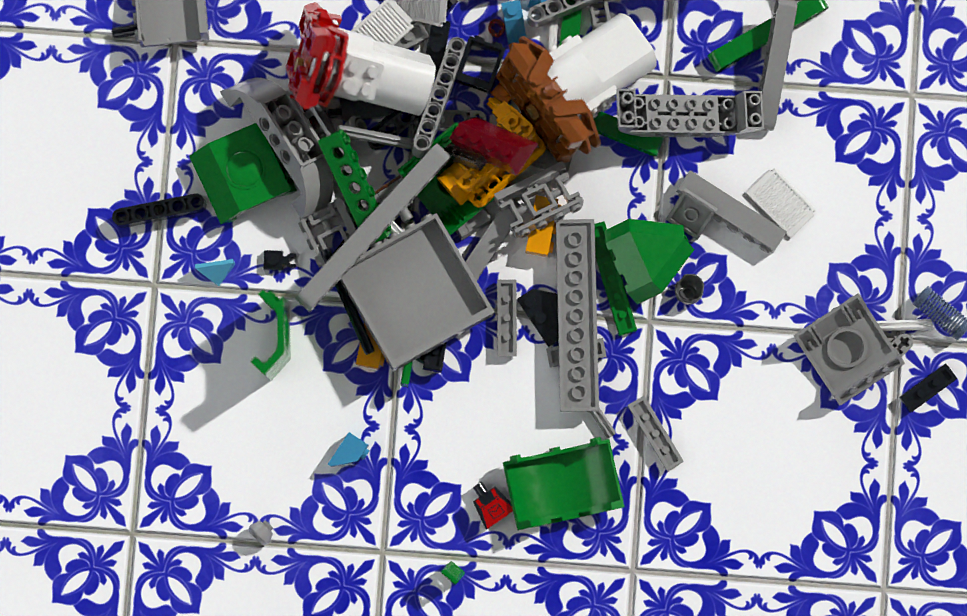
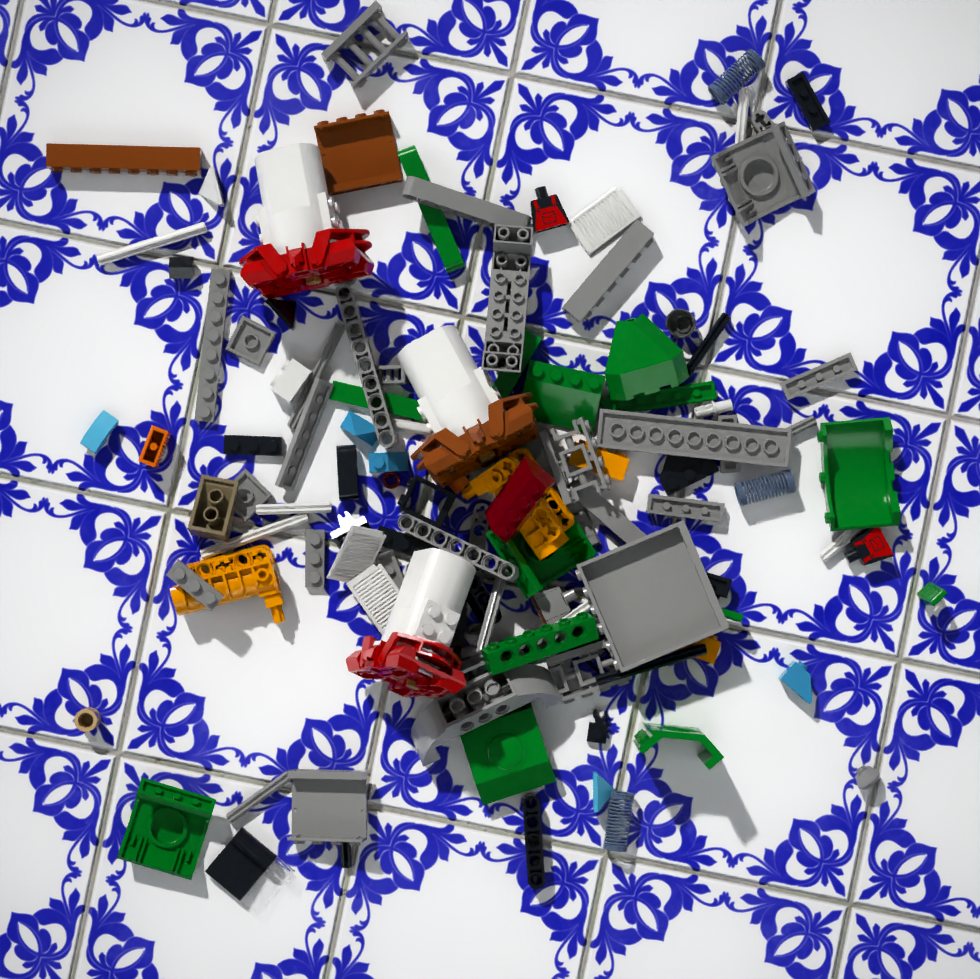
camera: 80 degrees left, 5 degrees up
light grey beam [295,144,452,312] -> none
clear smoke piece [444,143,487,171] -> none
light grey tile [666,188,718,240] -> none
none -> green slope [523,360,605,433]
none -> torso [530,186,569,234]
none -> sand blue piece [603,790,635,852]
none -> black axle [686,312,731,379]
none -> white axle [694,399,733,418]
none -> sand blue piece [734,469,796,507]
none -> white axle [820,529,865,561]

